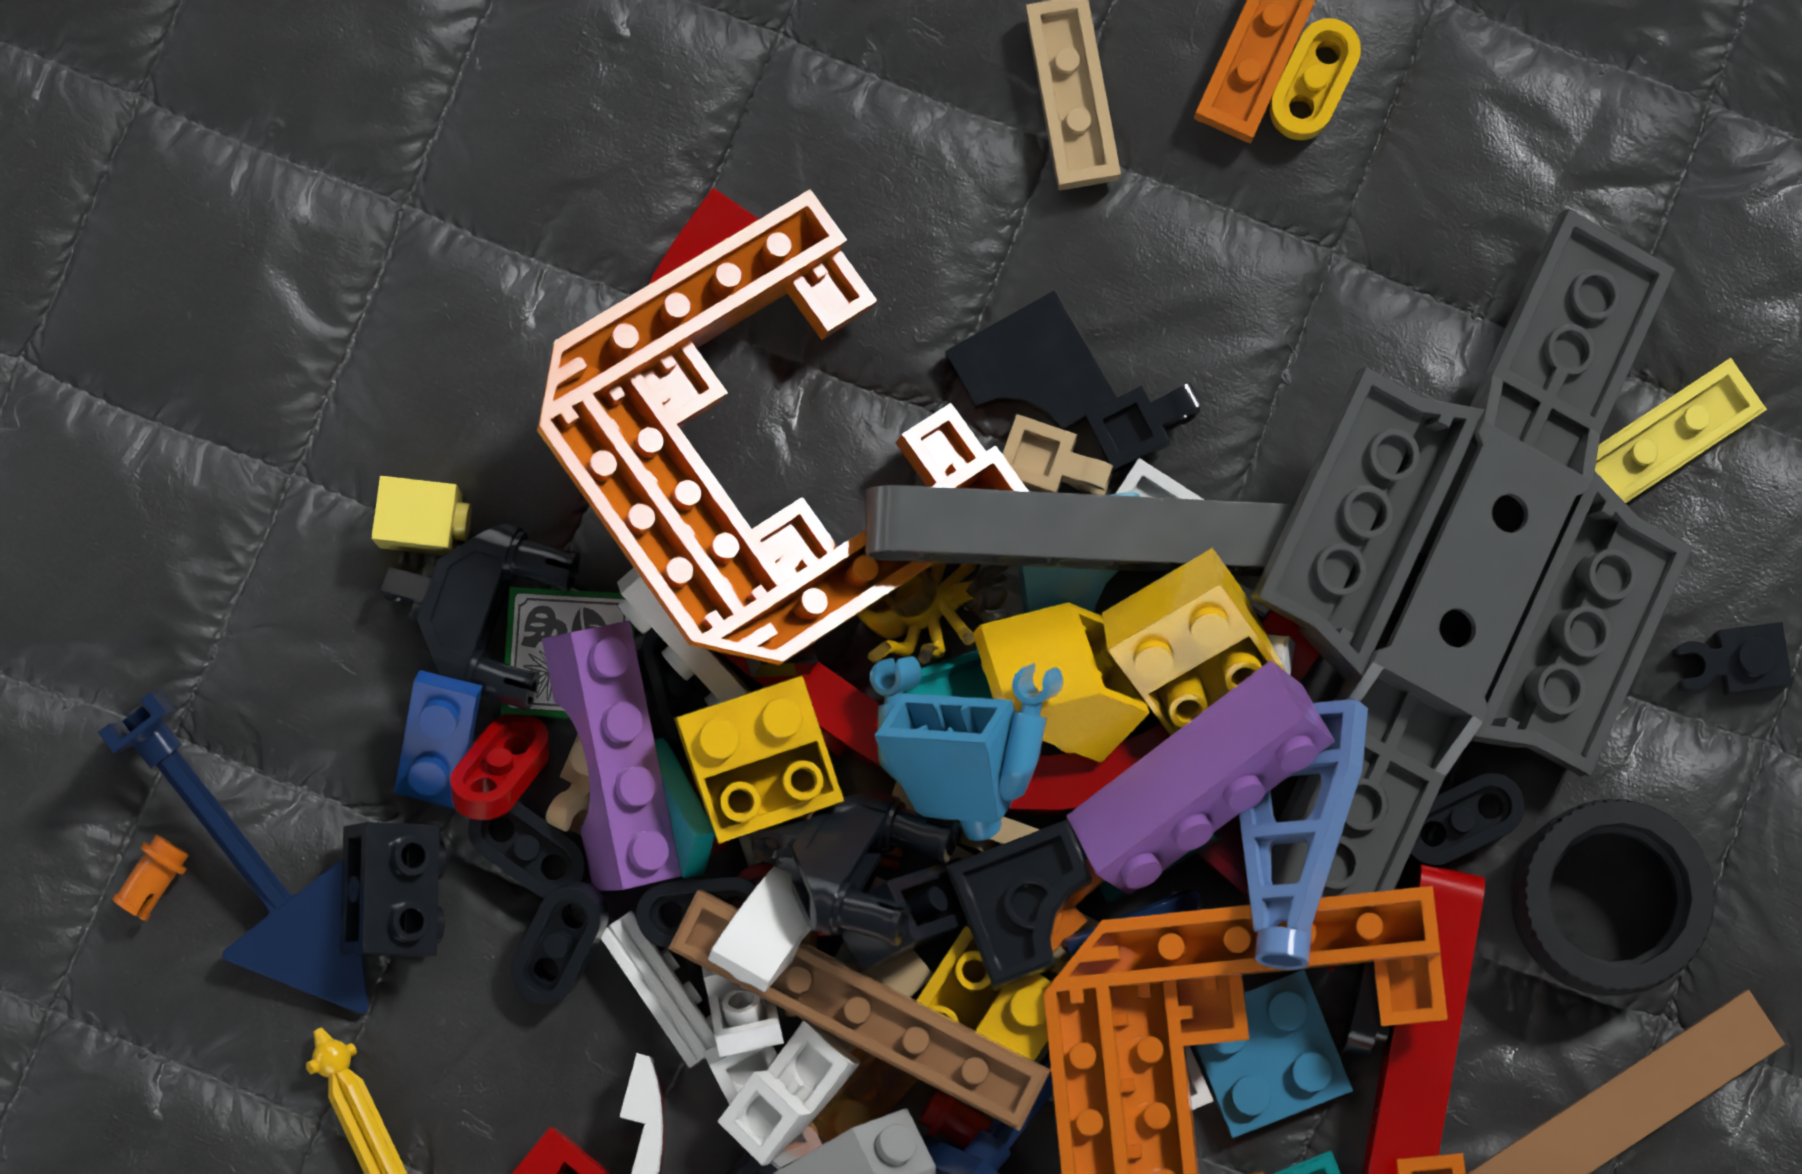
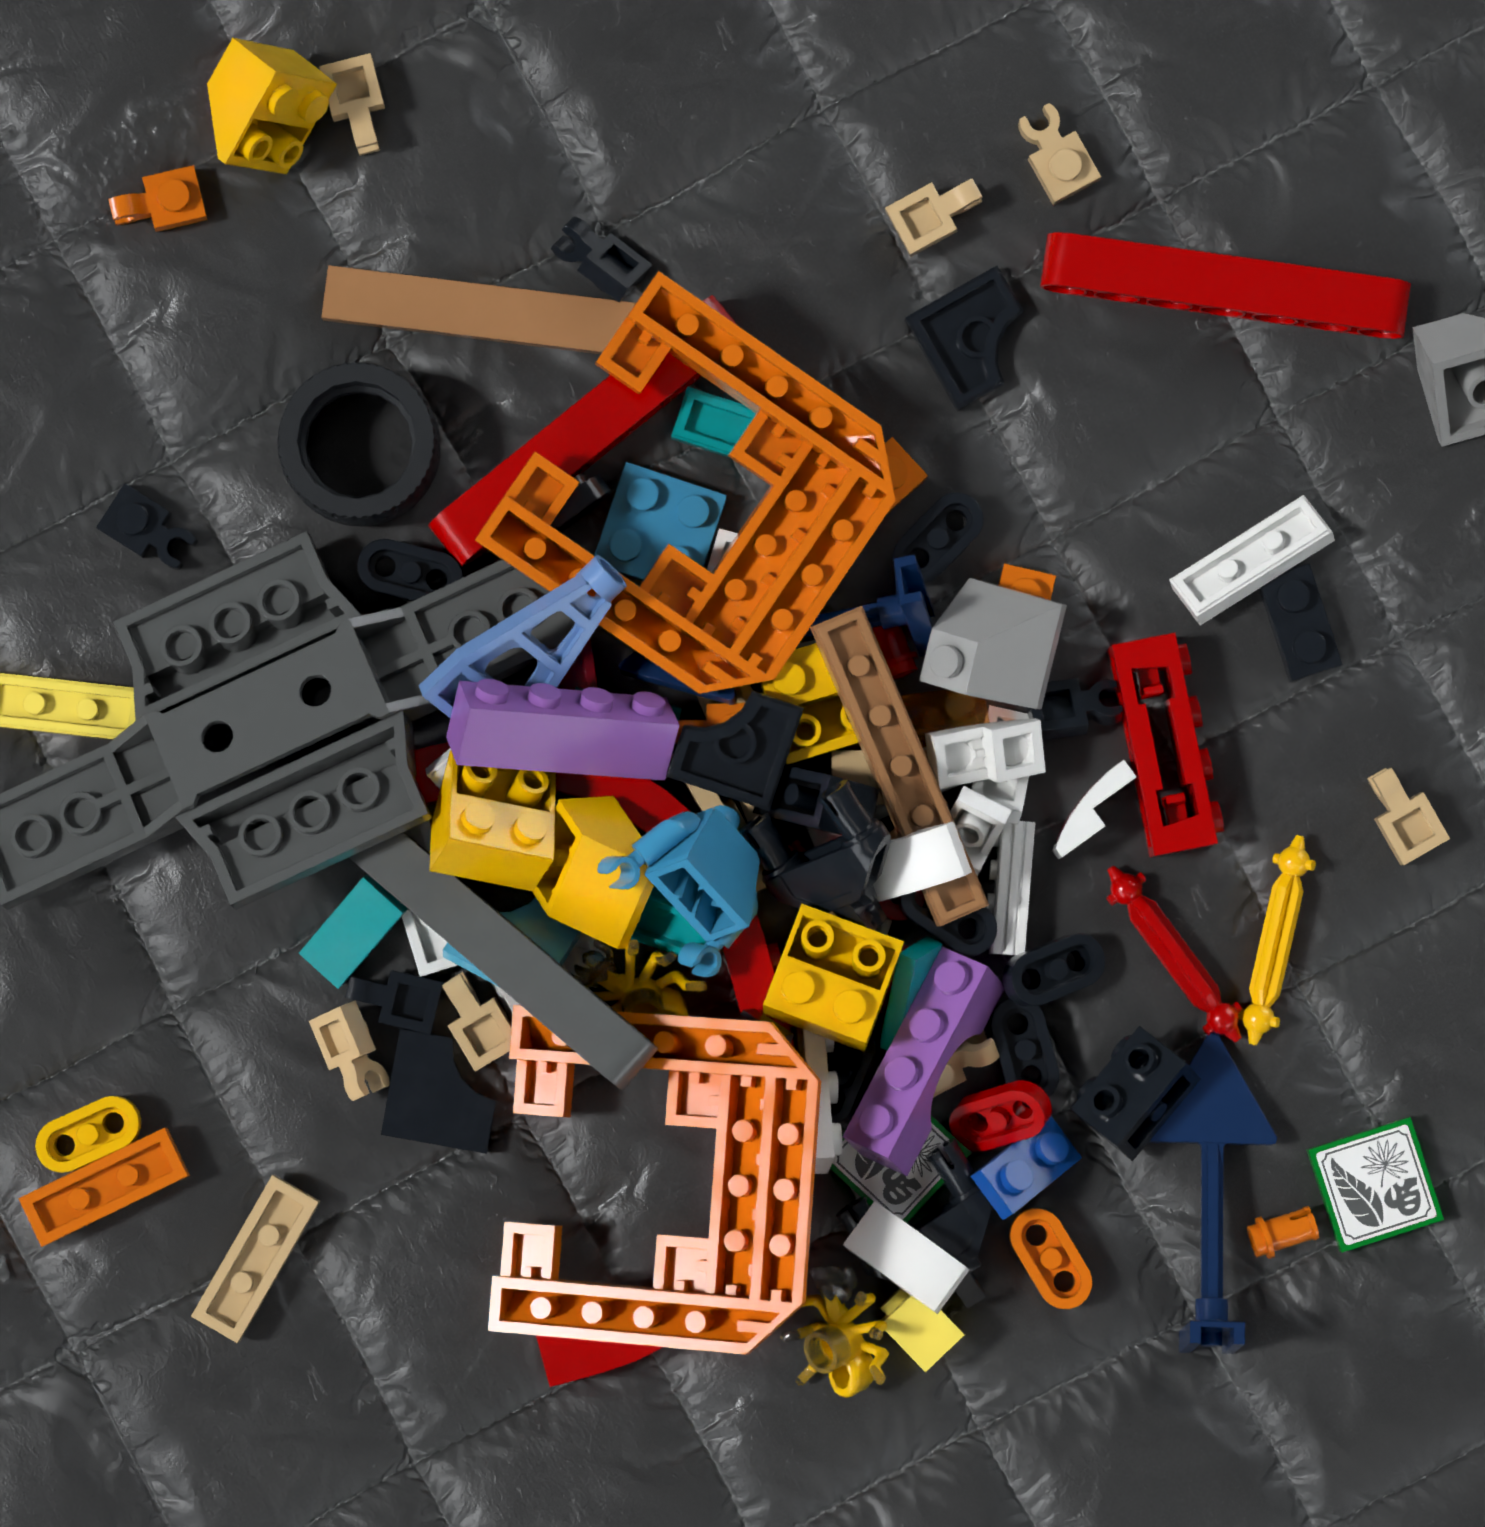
camera: 140 degrees left, 5 degrees up
none -> teal tile [299,874,408,989]
none -> tan plate [309,1000,390,1101]
none -> animal [780,1265,889,1398]
none -> white slope [843,1201,969,1314]
none -> orange plate [1009,1208,1092,1309]
none -> red wheel [1106,865,1243,1042]
none -> tile [1306,1117,1444,1253]

